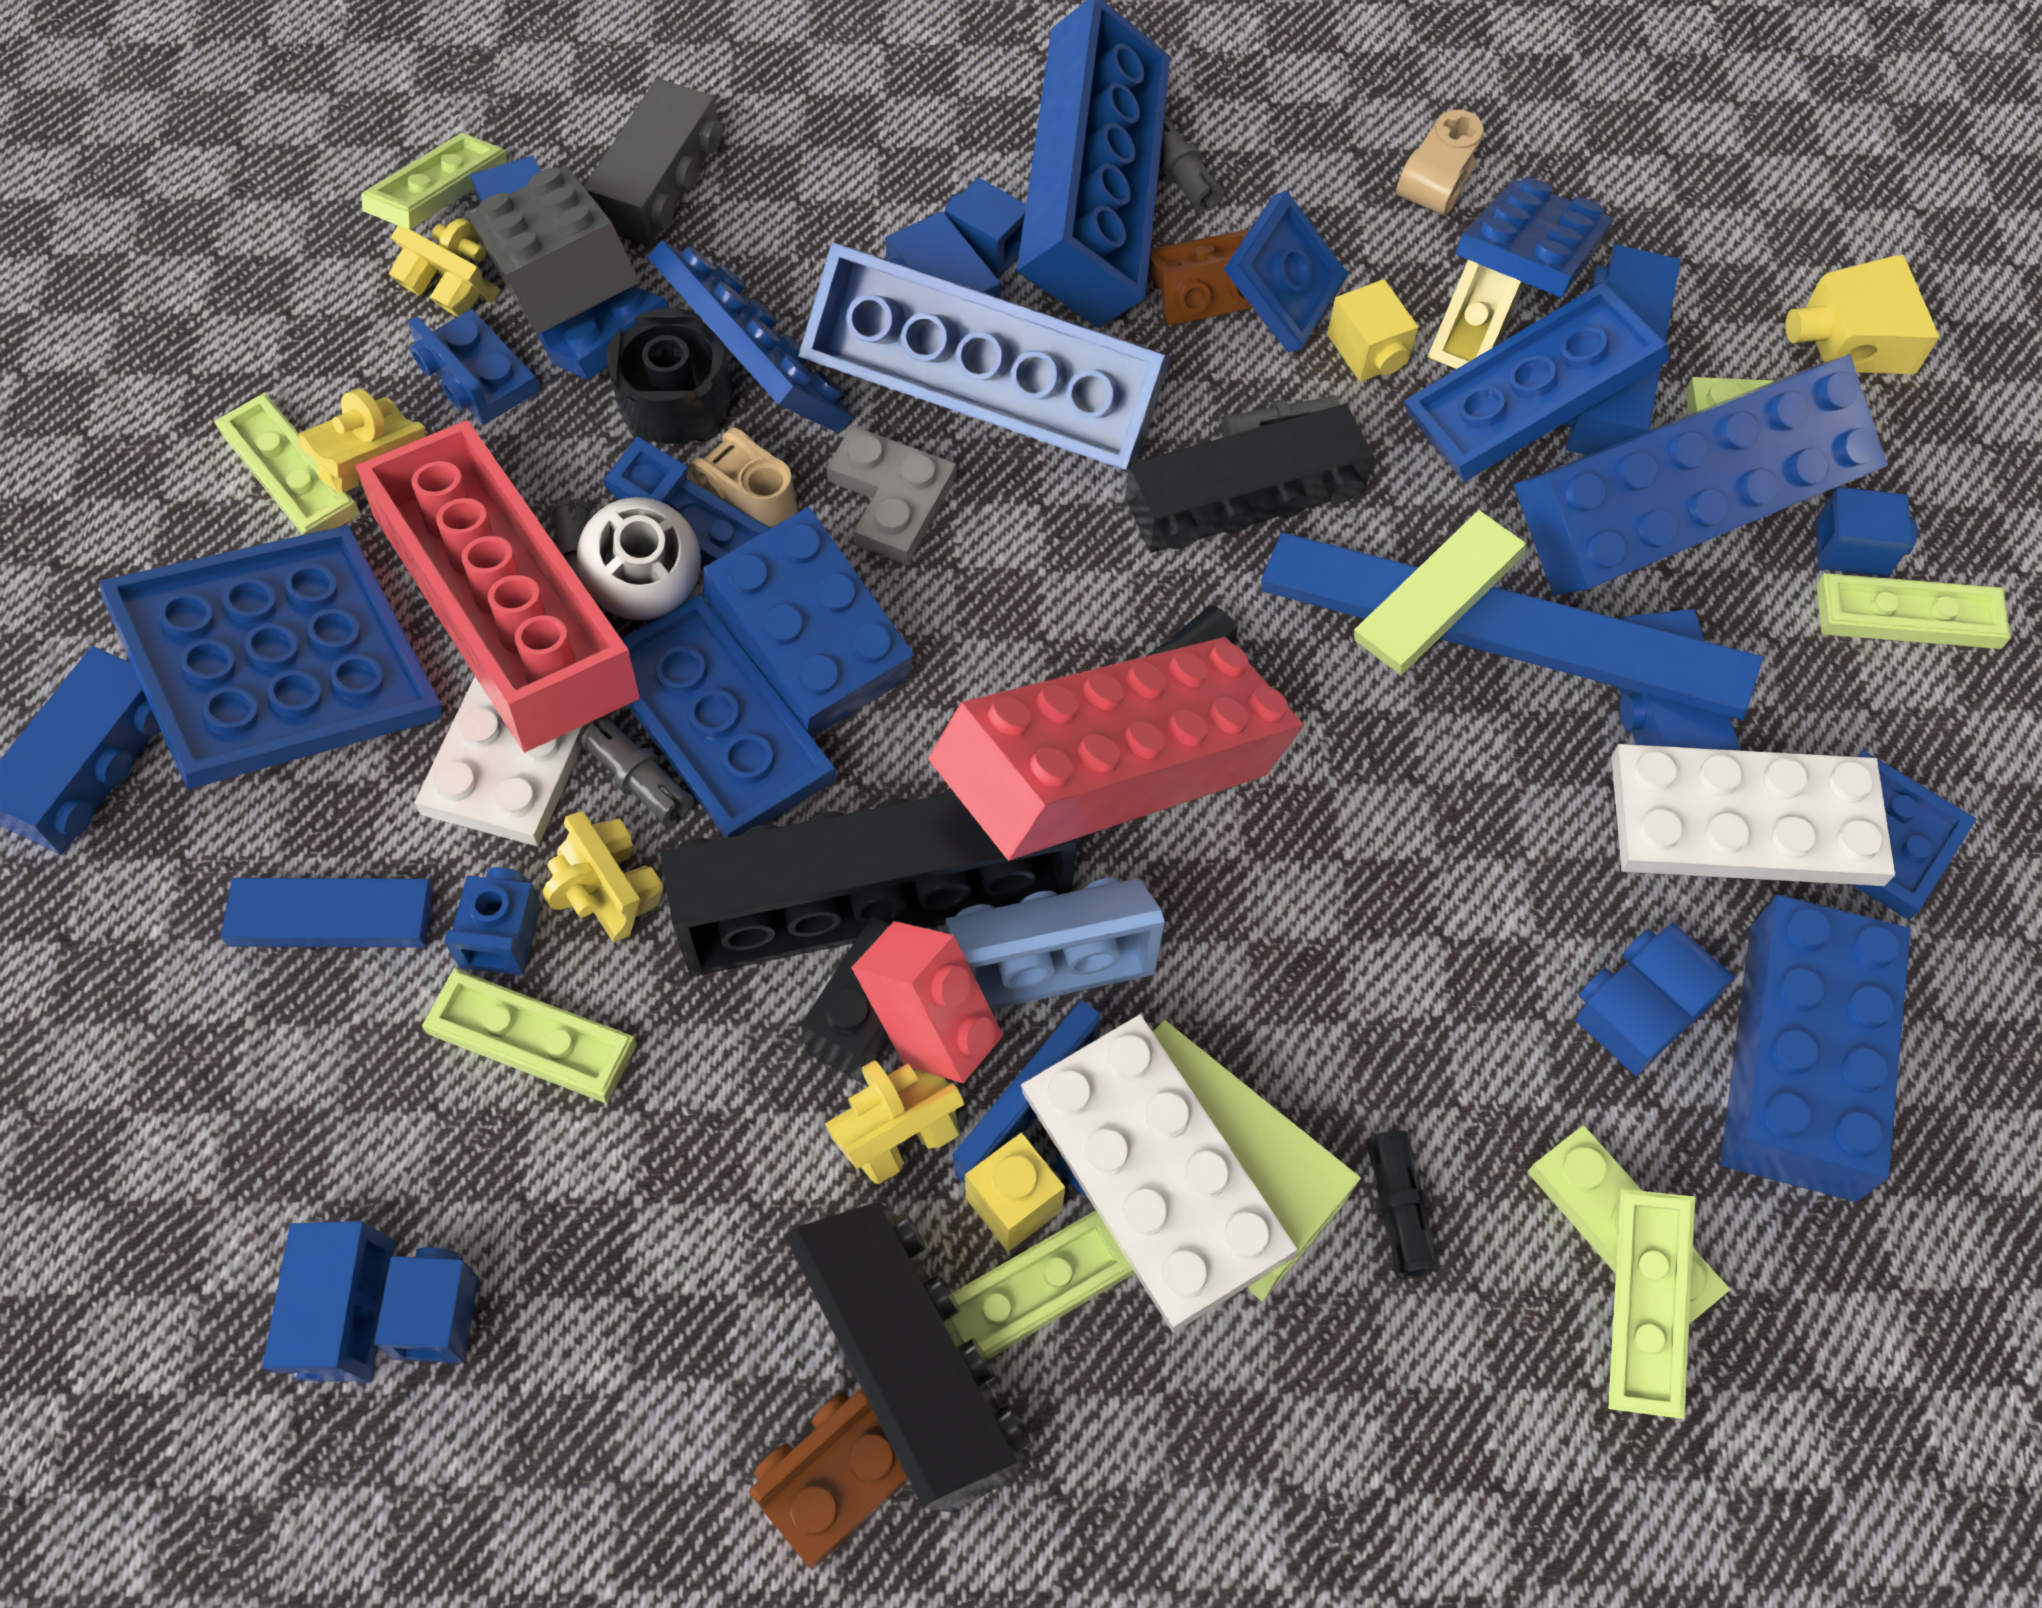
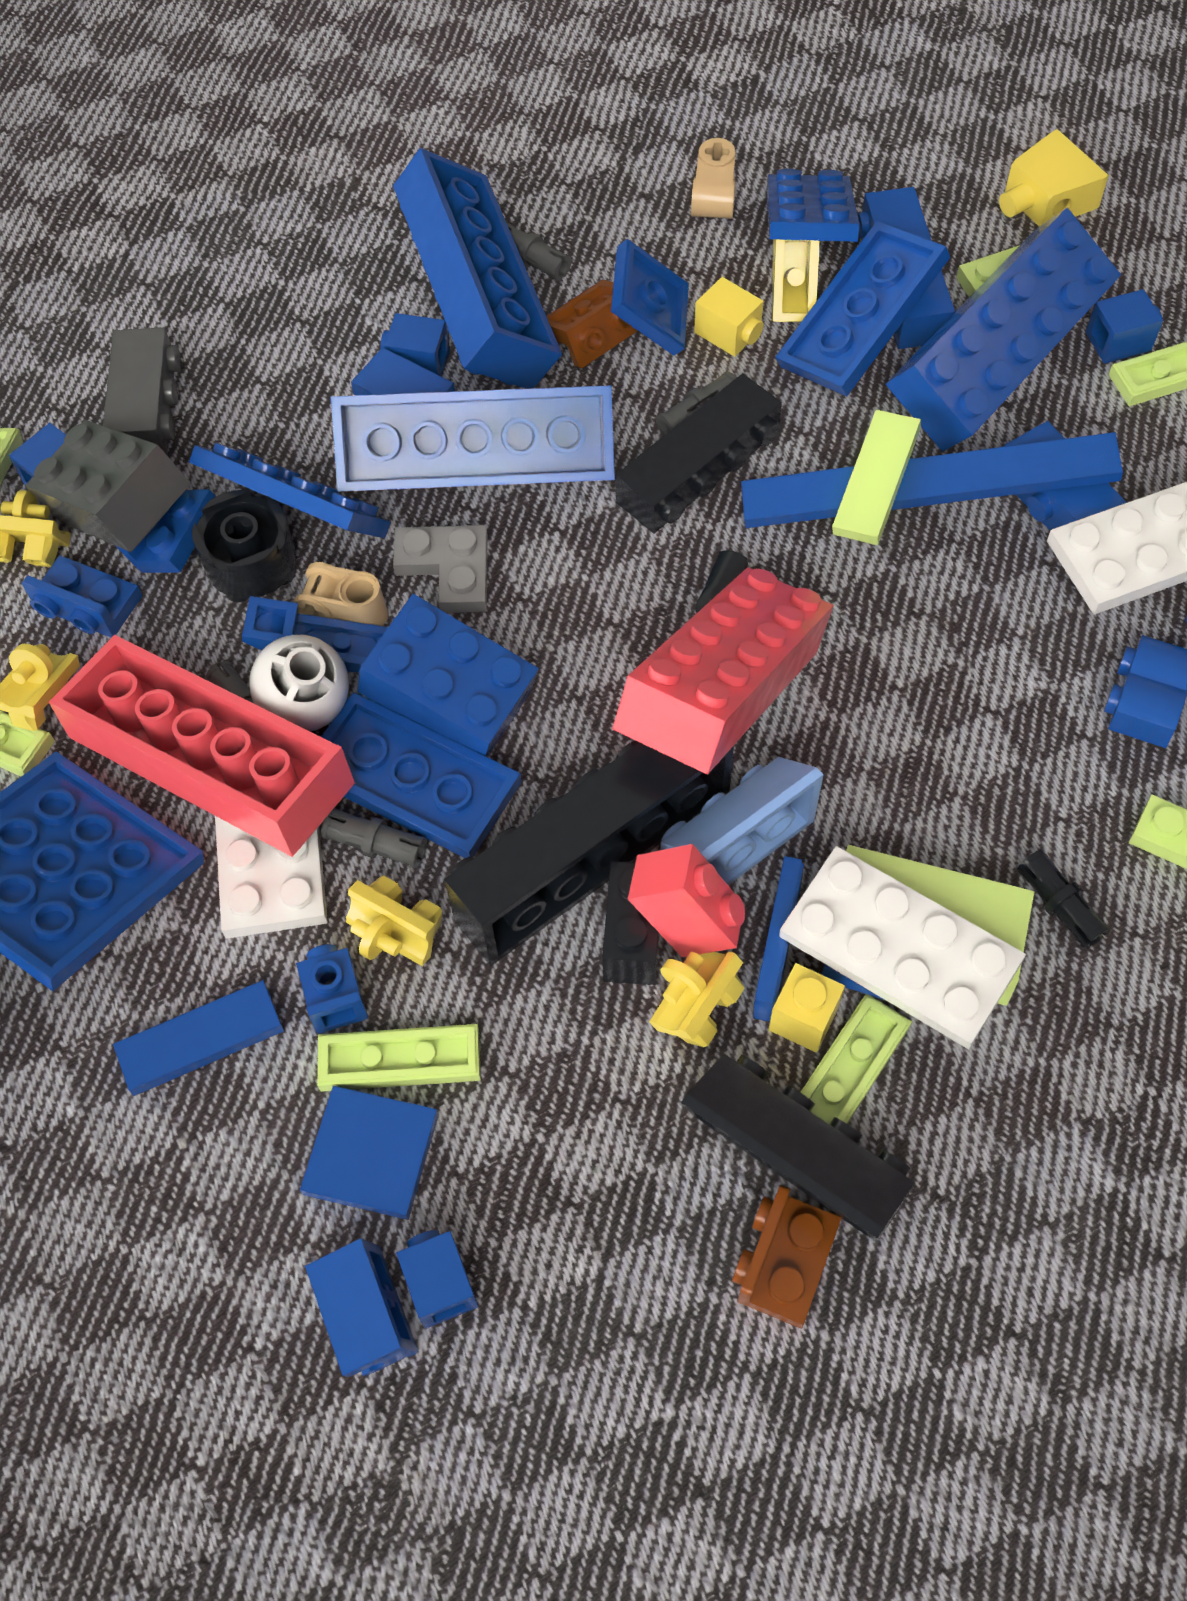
camera: 20 degrees left, 0 degrees up
none -> blue tile [300,1086,439,1220]

